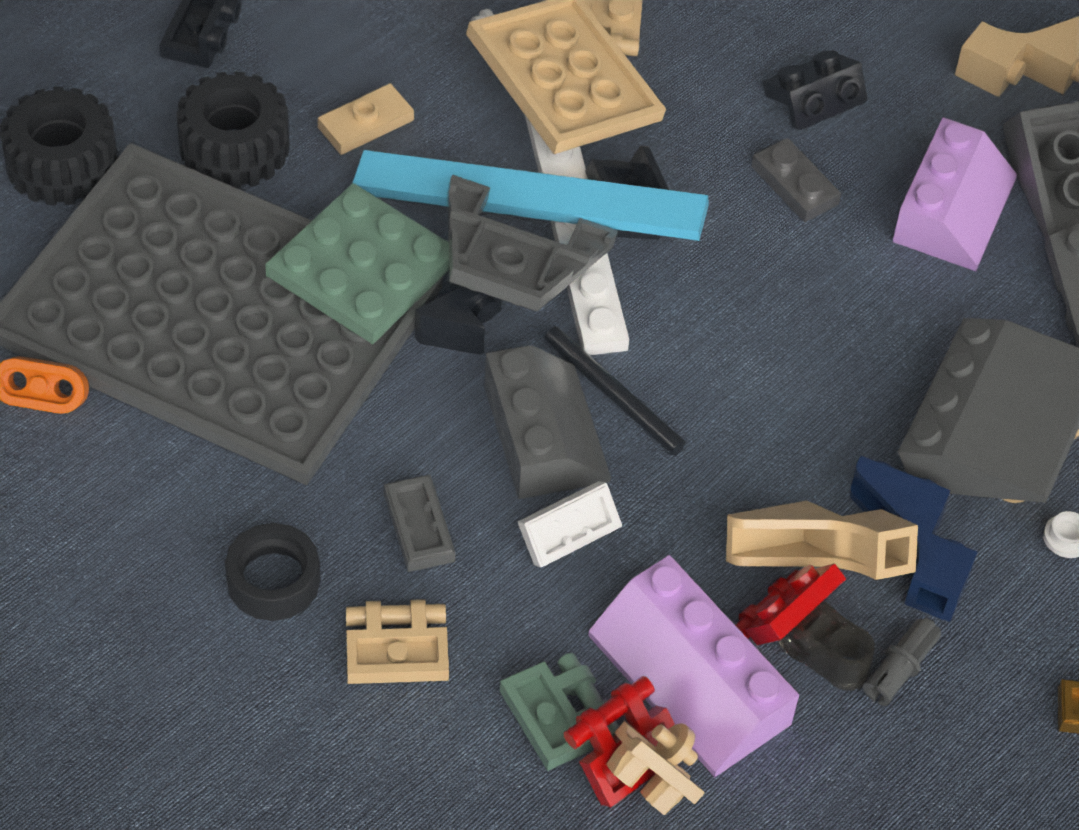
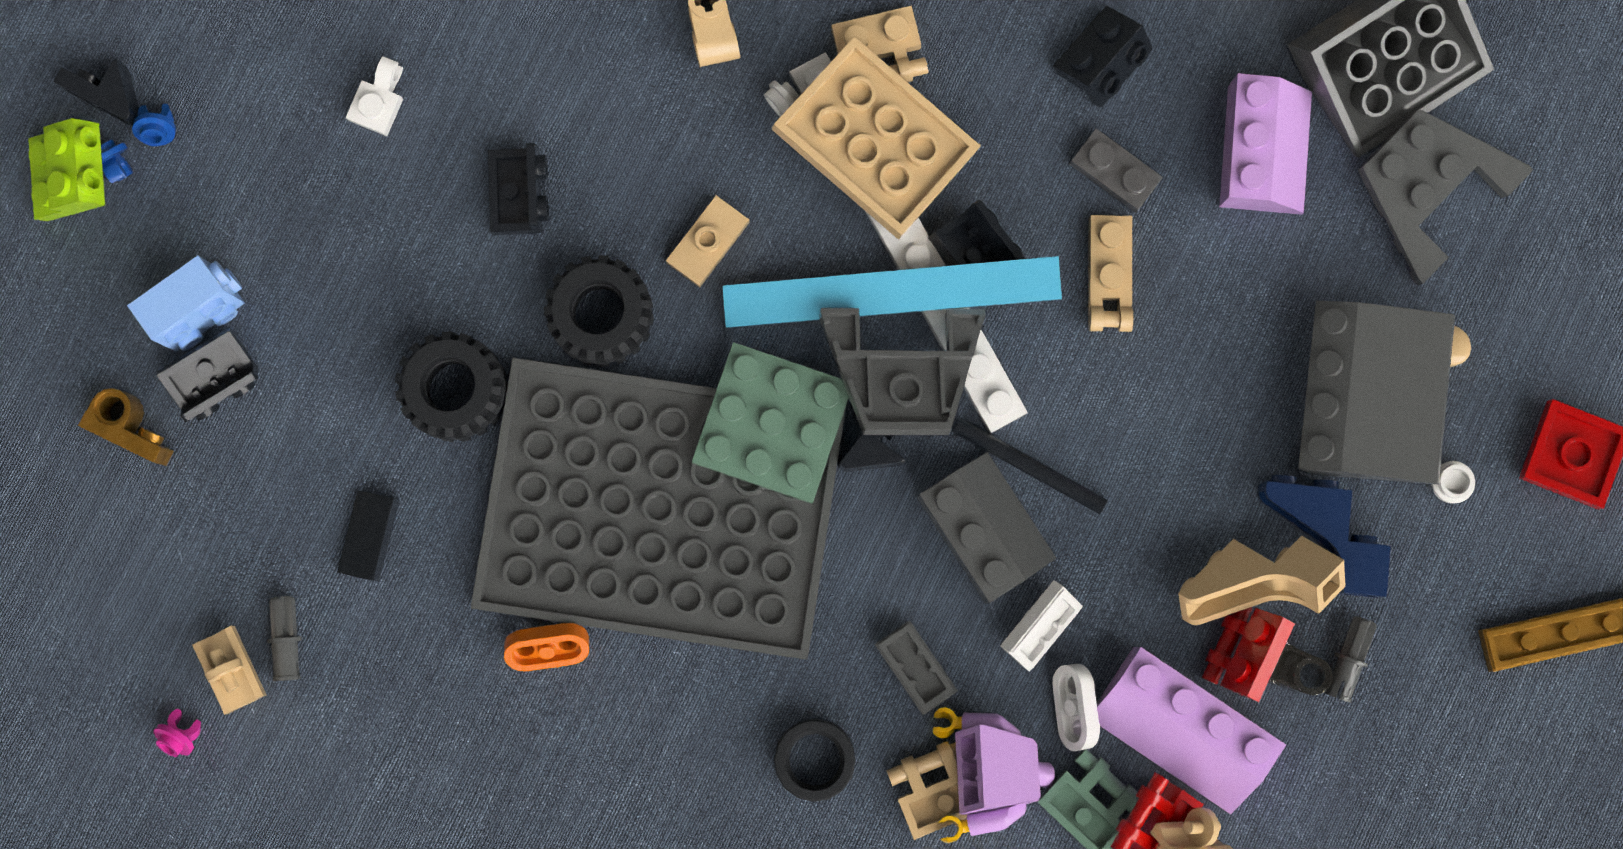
camera: 15 degrees left, 30 degrees up
none -> lavender torso [932,707,1055,843]
none -> white plate [1052,664,1100,751]
none -> tan plate [1088,215,1133,332]

